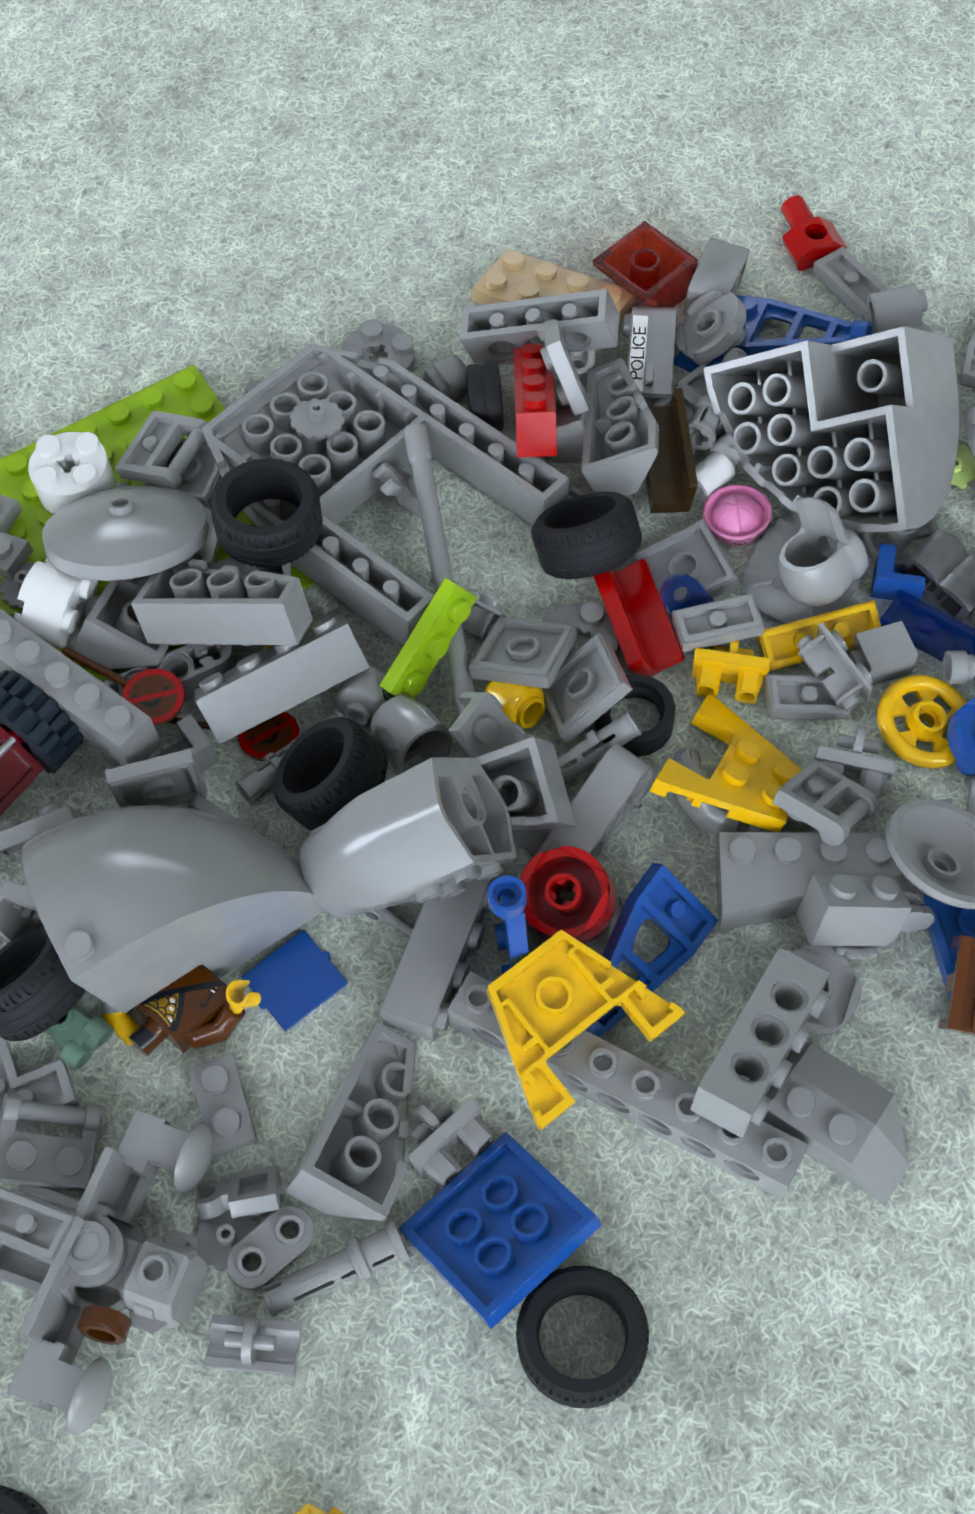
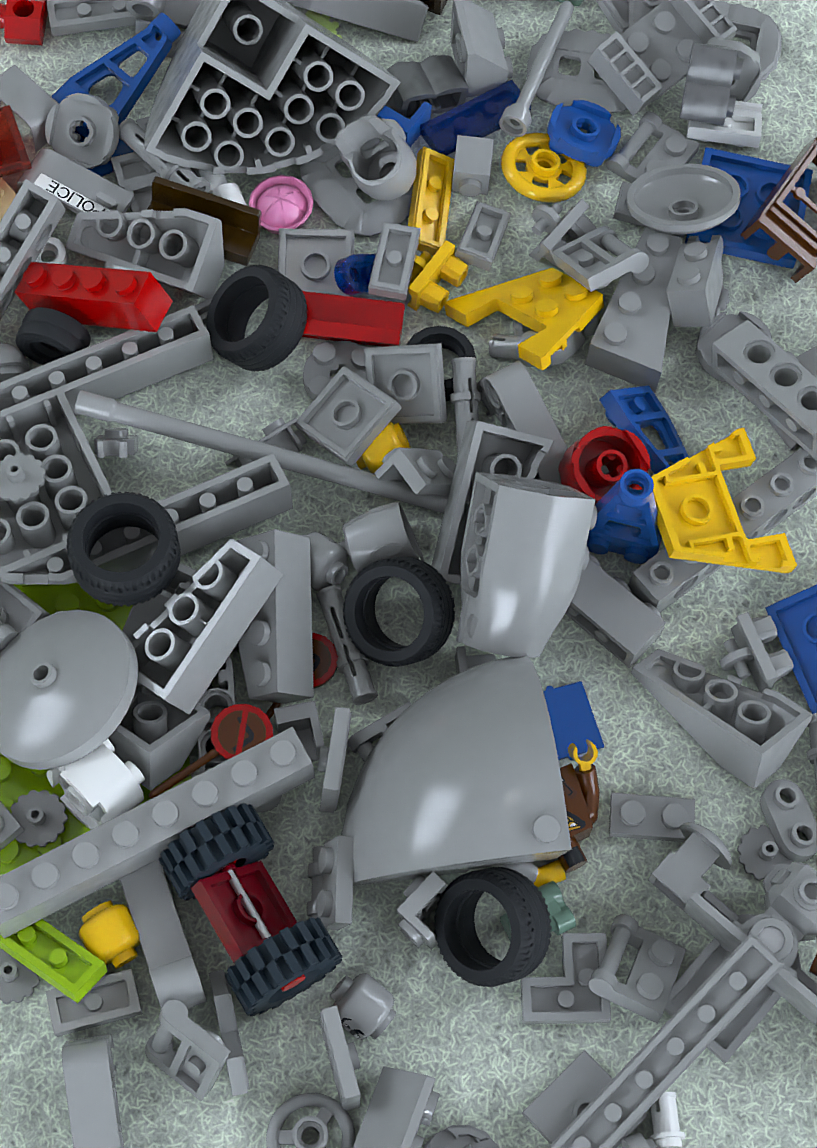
camera: 75 degrees left, 5 degrees up
light grey plate [195,1166,281,1219] -> none
lime plate [379,578,477,700] -> none
light grey plate [536,319,589,416] -> none
light grey hinge [797,622,873,711] -> none

